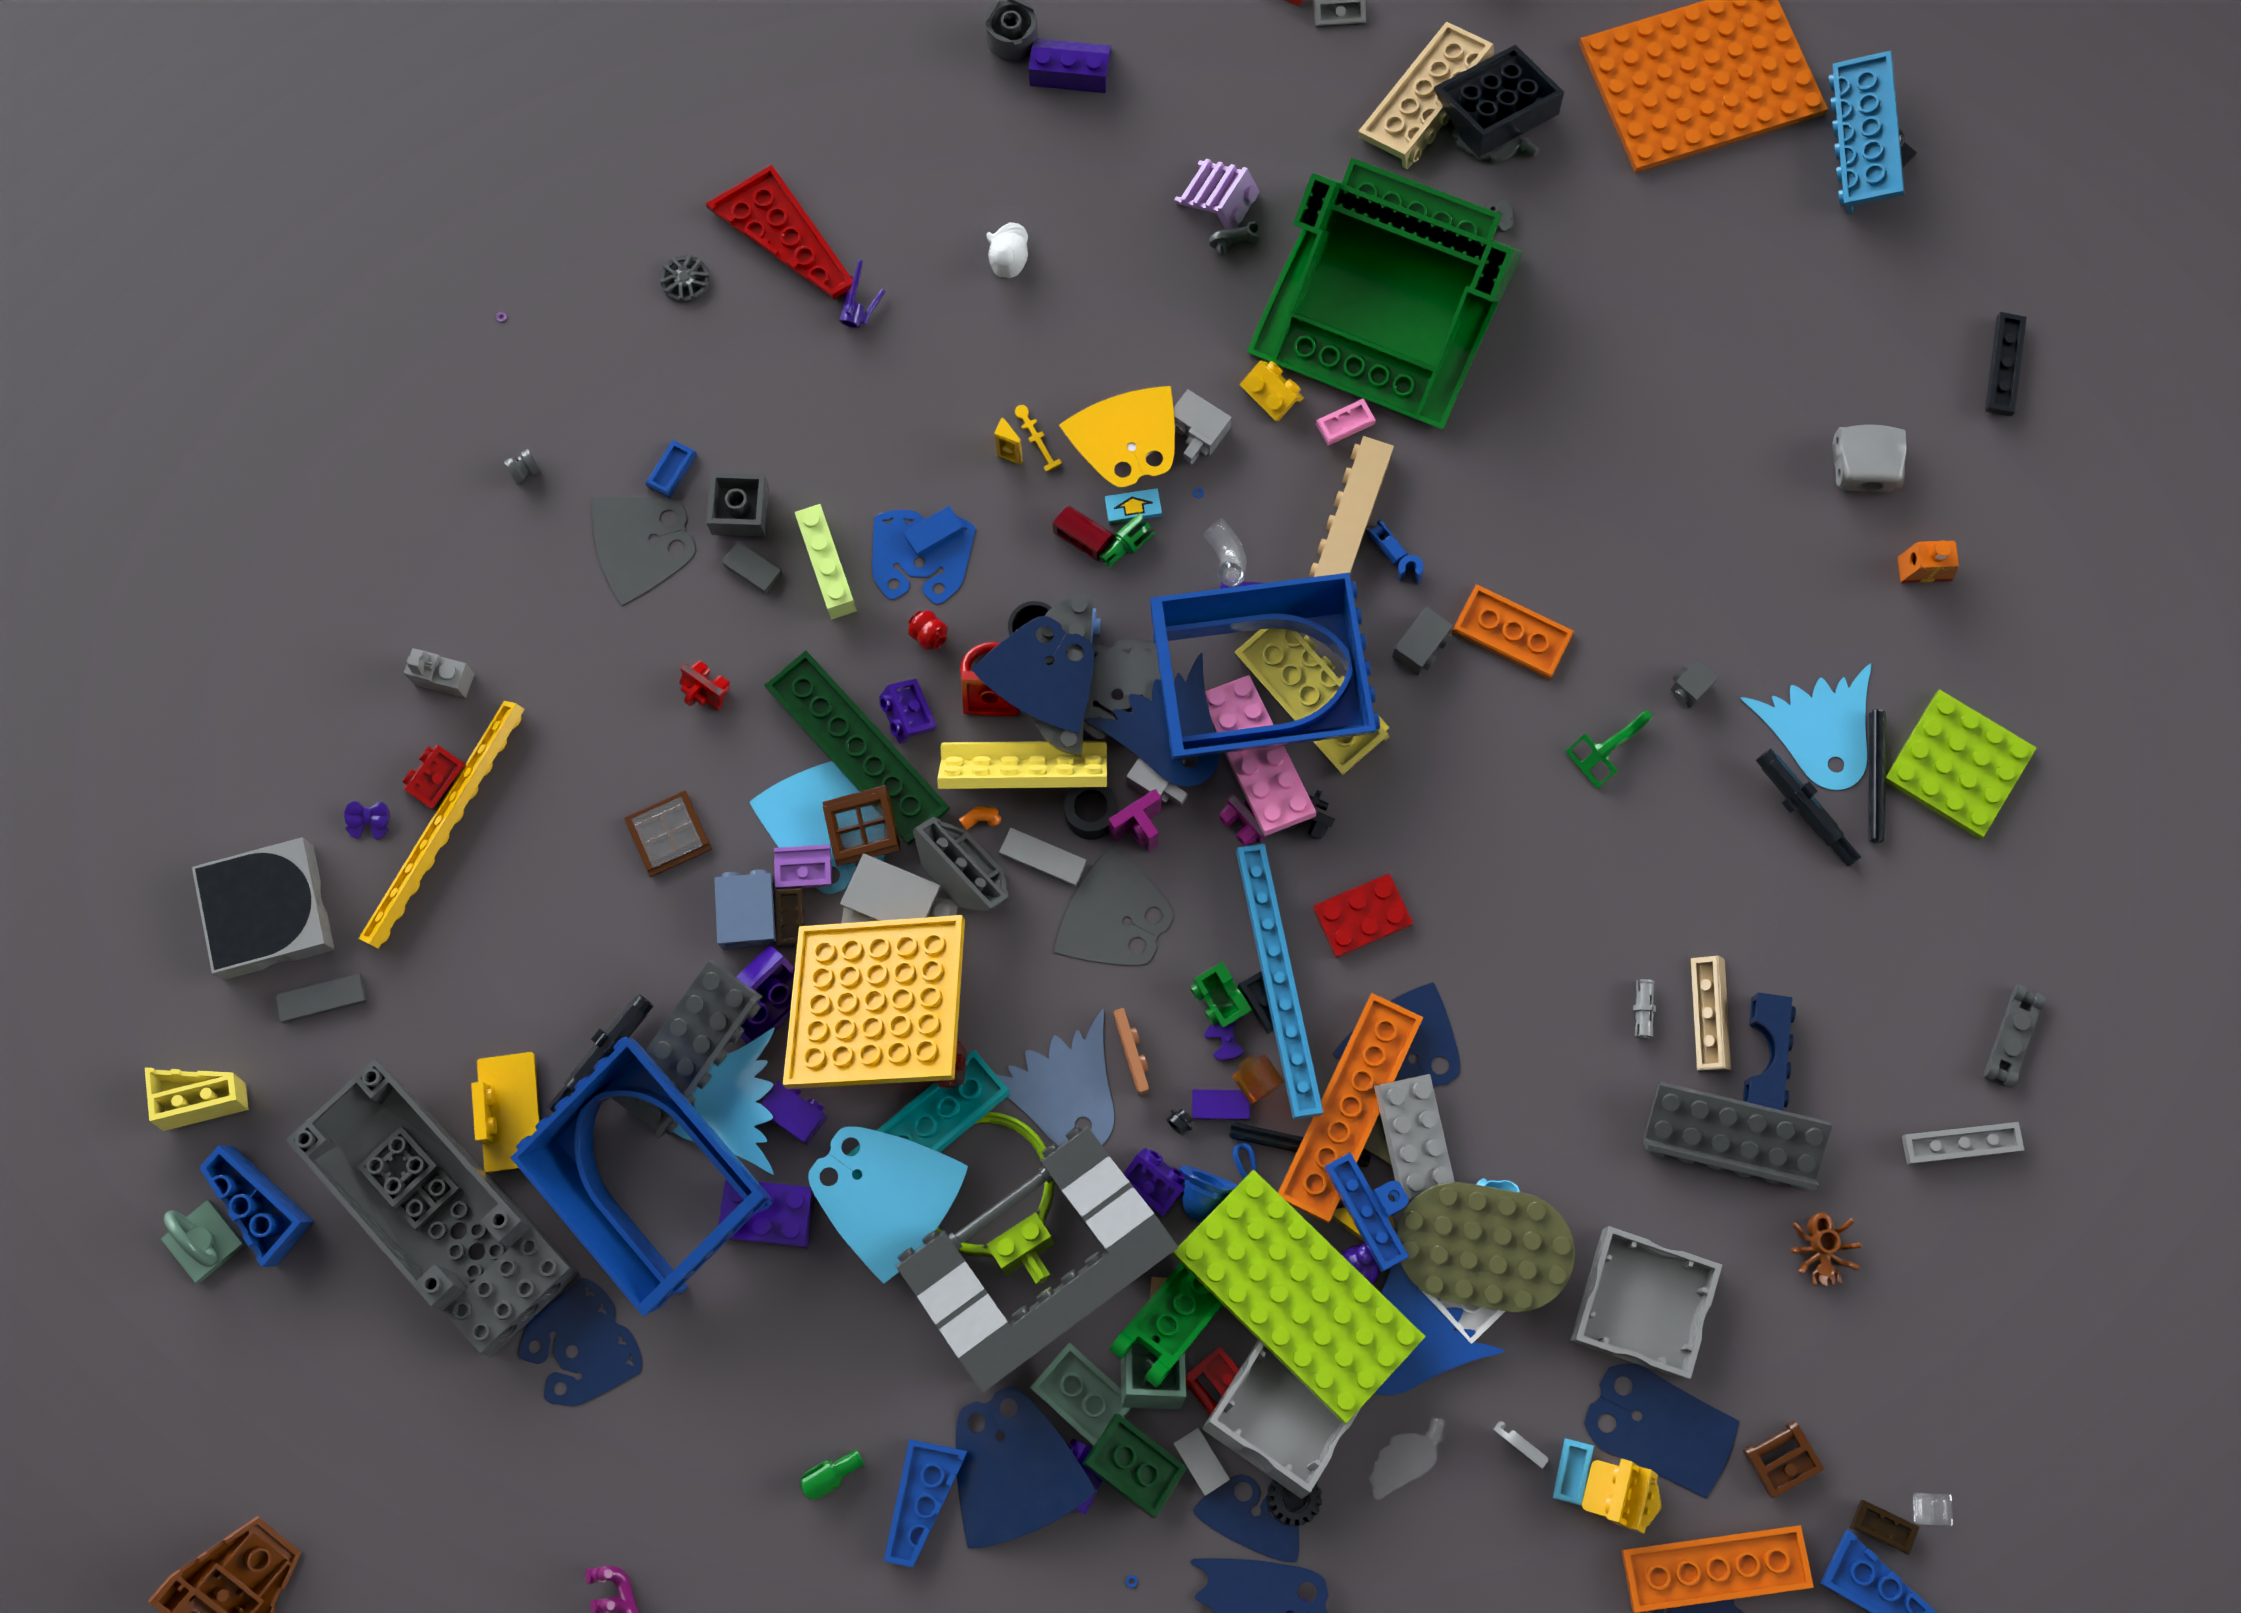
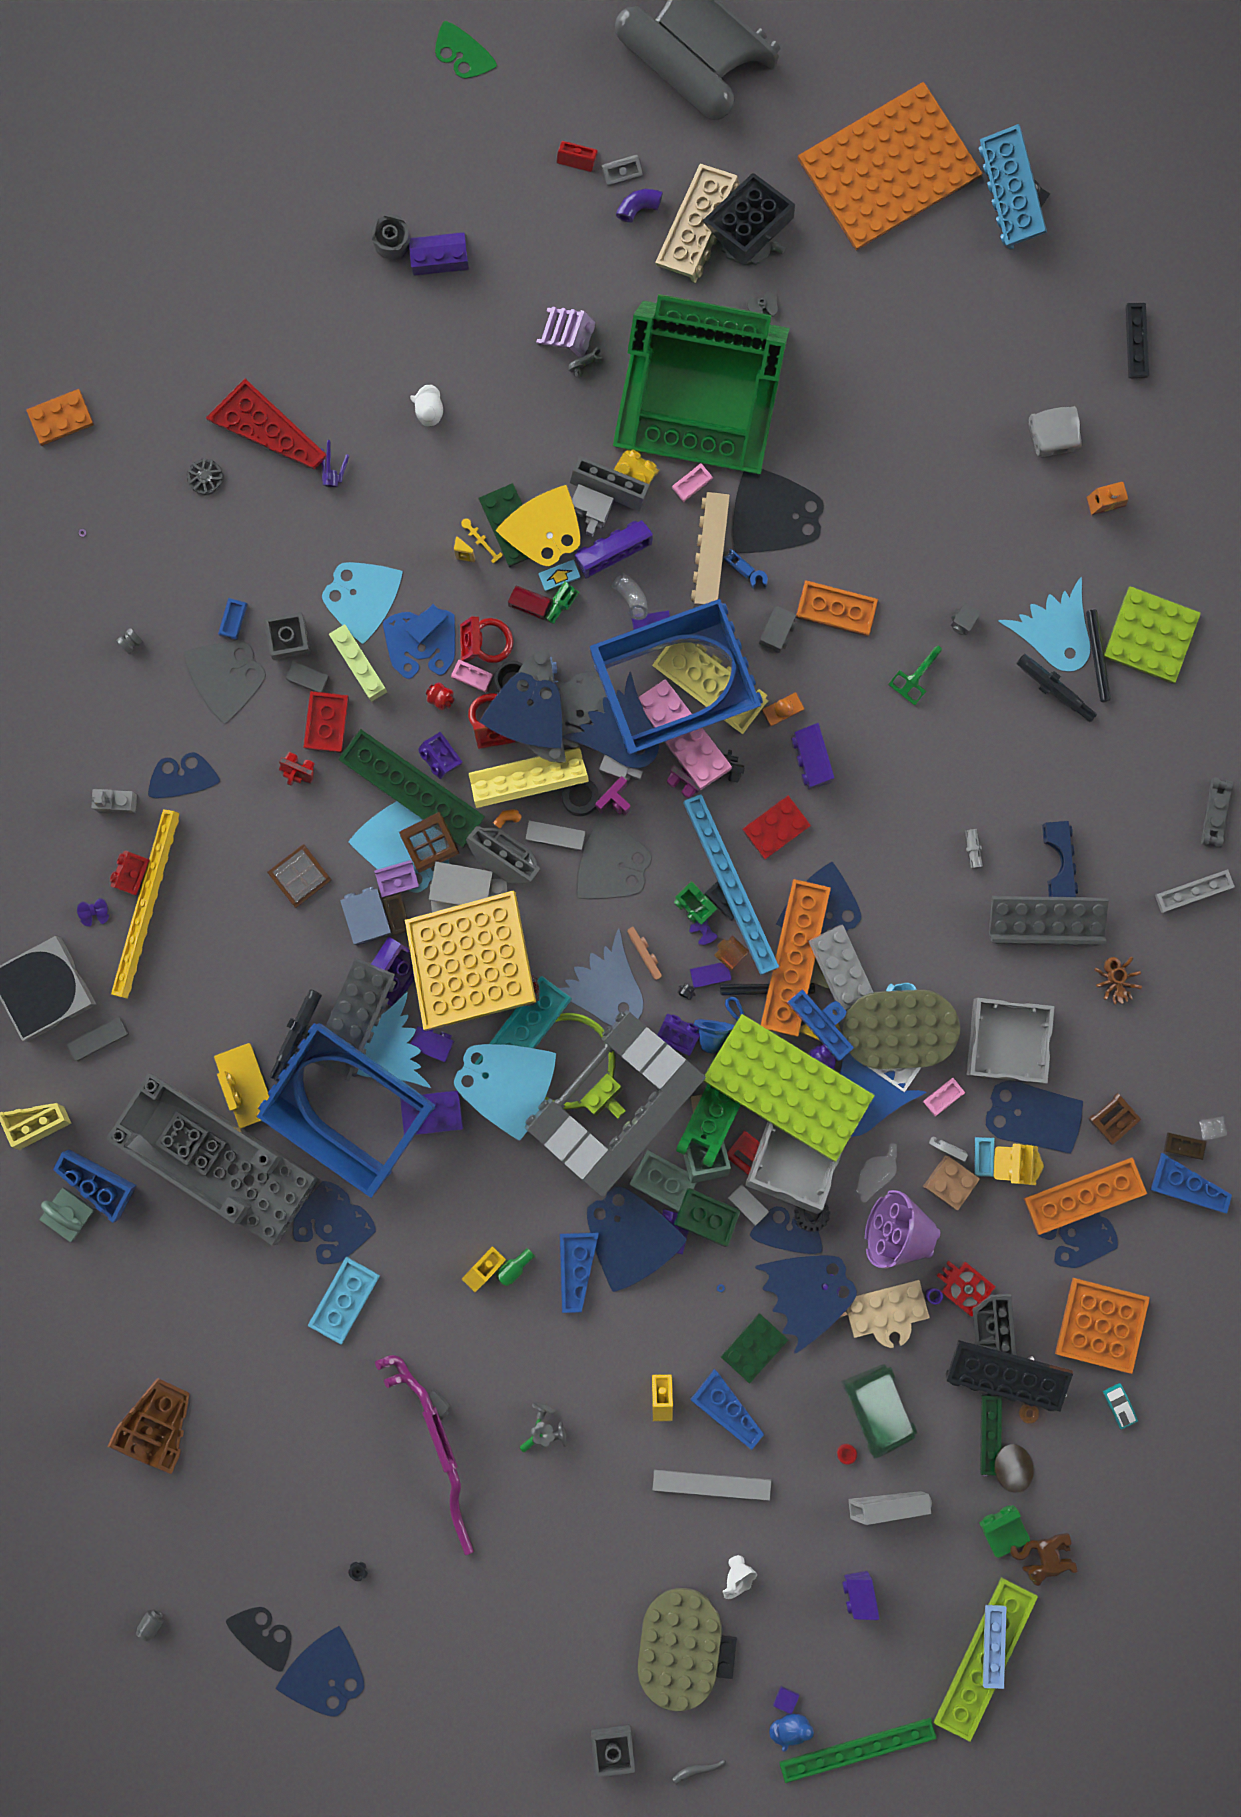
camera: 20 degrees left, 10 degrees up
tan slope [1691,956,1731,1071] -> none
none -> orange plate [26,389,94,446]
none -> dark blue piece [148,752,220,798]
none -> red plate [303,691,349,753]
none -> medium azure tile [308,1257,380,1345]
none -> medium azure piece [322,562,403,644]
none -> bright pink plate [451,660,494,693]
none -> red tile [460,616,513,663]
none -> yellow slope [462,1246,506,1292]
none -> dark green plate [478,483,543,567]
none -> dark grey brick [570,456,650,512]
none -> dark purple slope [575,520,653,579]
none -> dark purple cylinder [616,188,663,223]
none -> black piece [733,469,824,553]
none -> orange tile [762,692,804,727]
none -> dark purple slope [791,723,834,789]
none -> medium lavender cone [865,1190,940,1269]
none -> bright pink plate [922,1078,965,1117]
none -> medium nougat brick [923,1155,980,1211]

